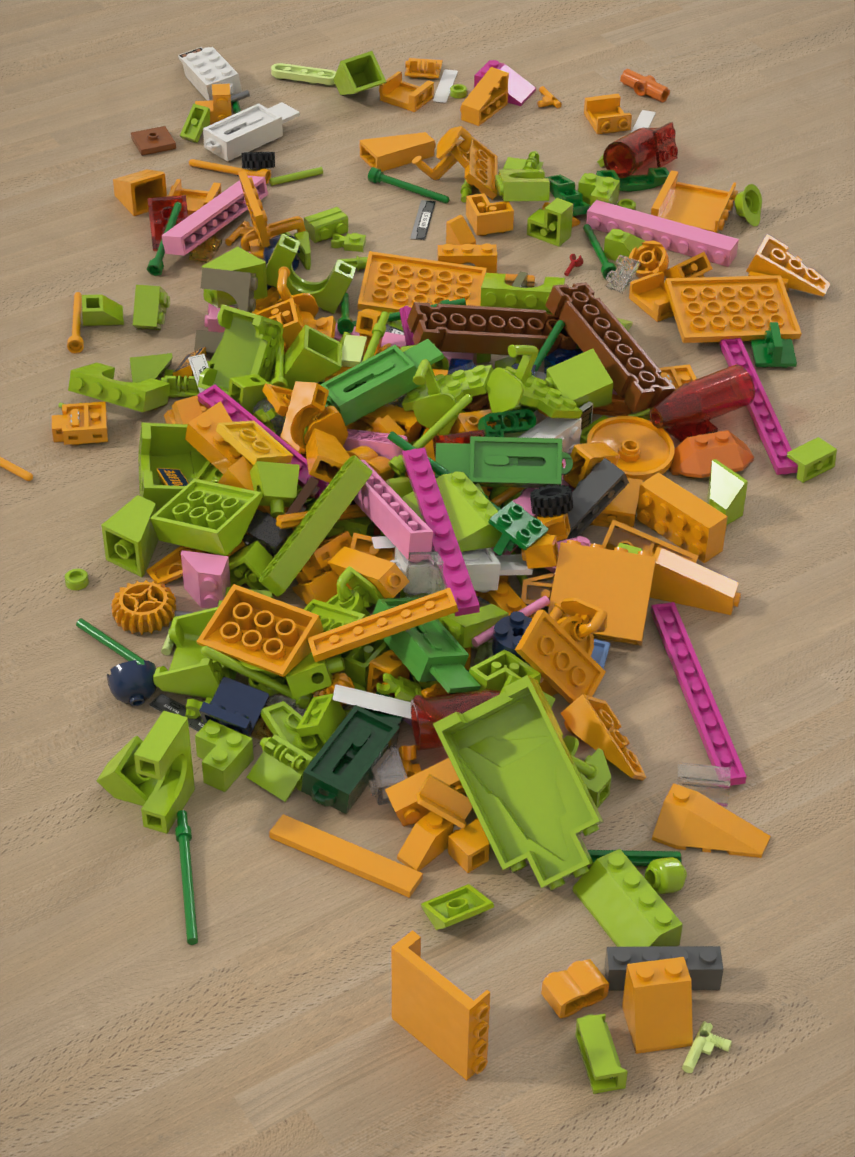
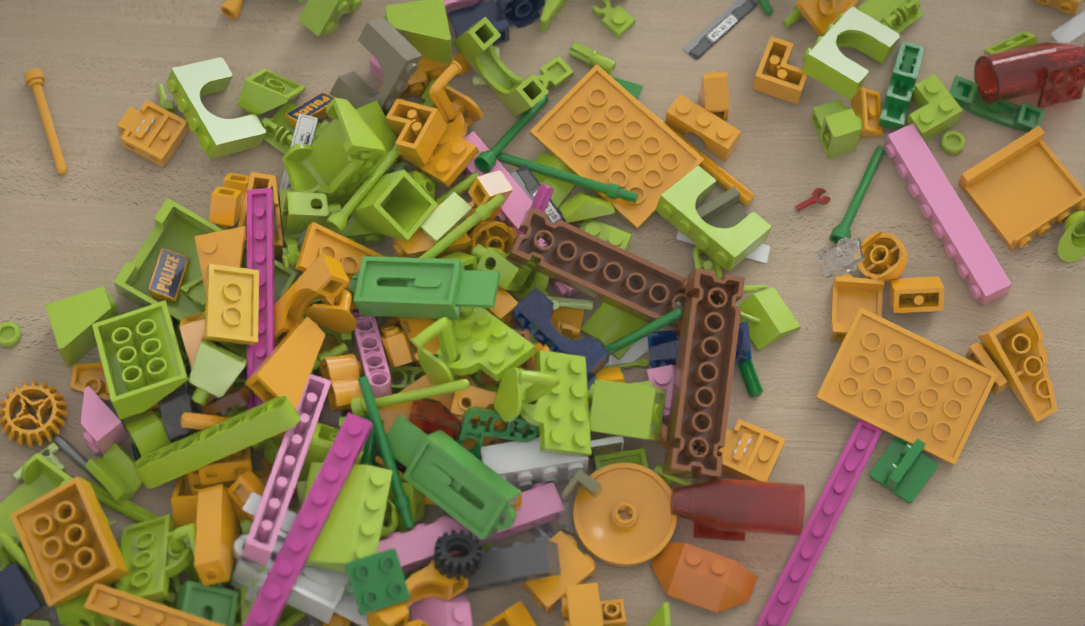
camera: 35 degrees right, 25 degrees up
light orange slope [563,442,620,489] -> none
lime slope [604,229,645,265] -> none
none -> olive panel [561,469,602,503]

